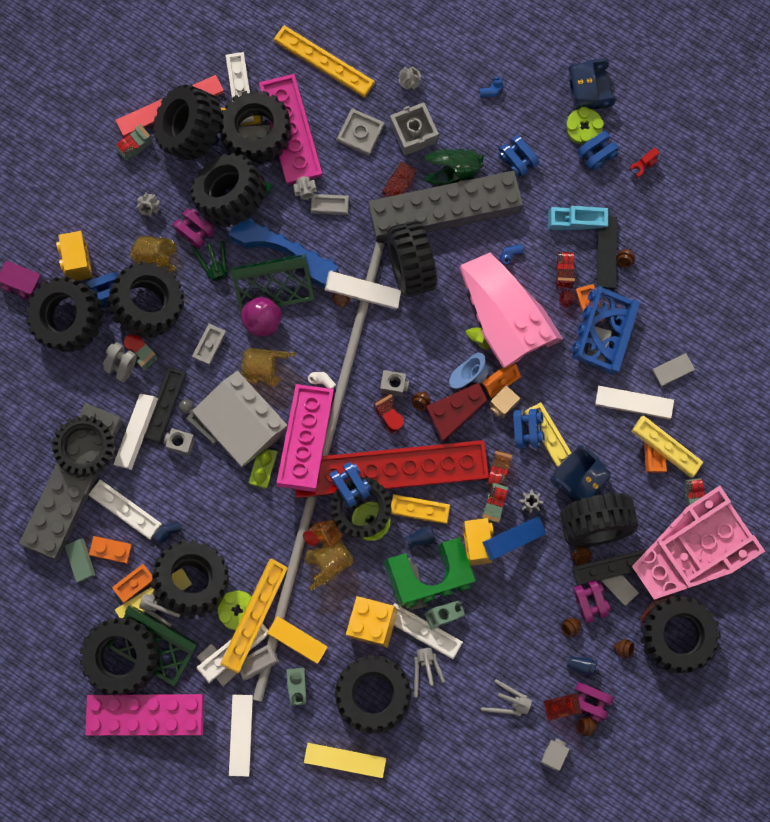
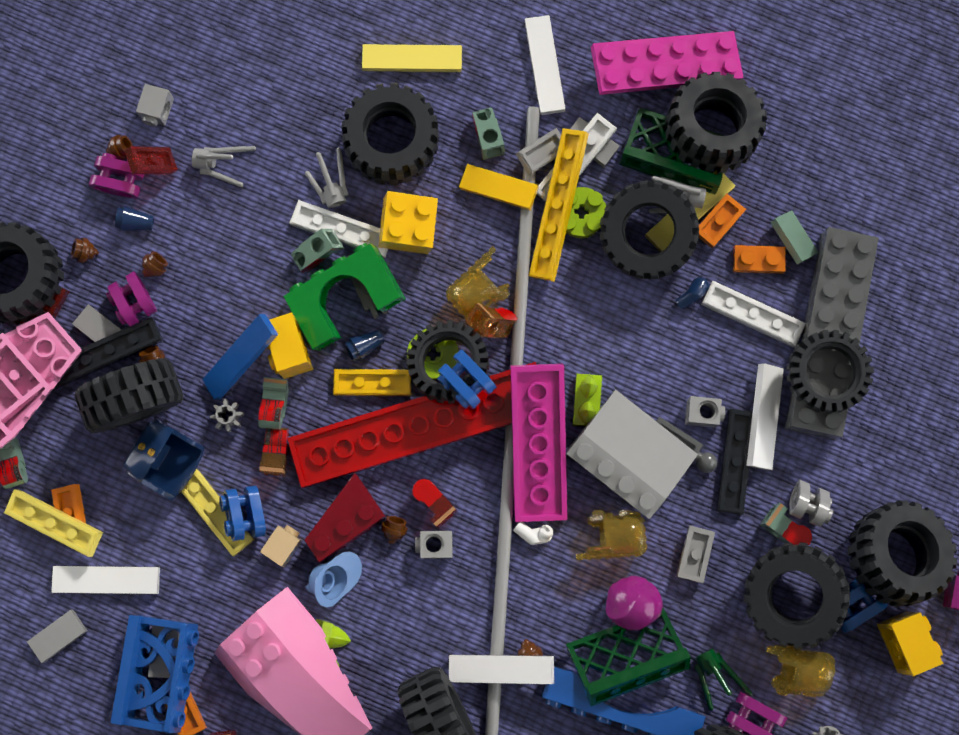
camera: 170 degrees right, 5 degrees up
orange plate [482,363,521,398] -> none
clear red plate [559,290,574,308] -> none

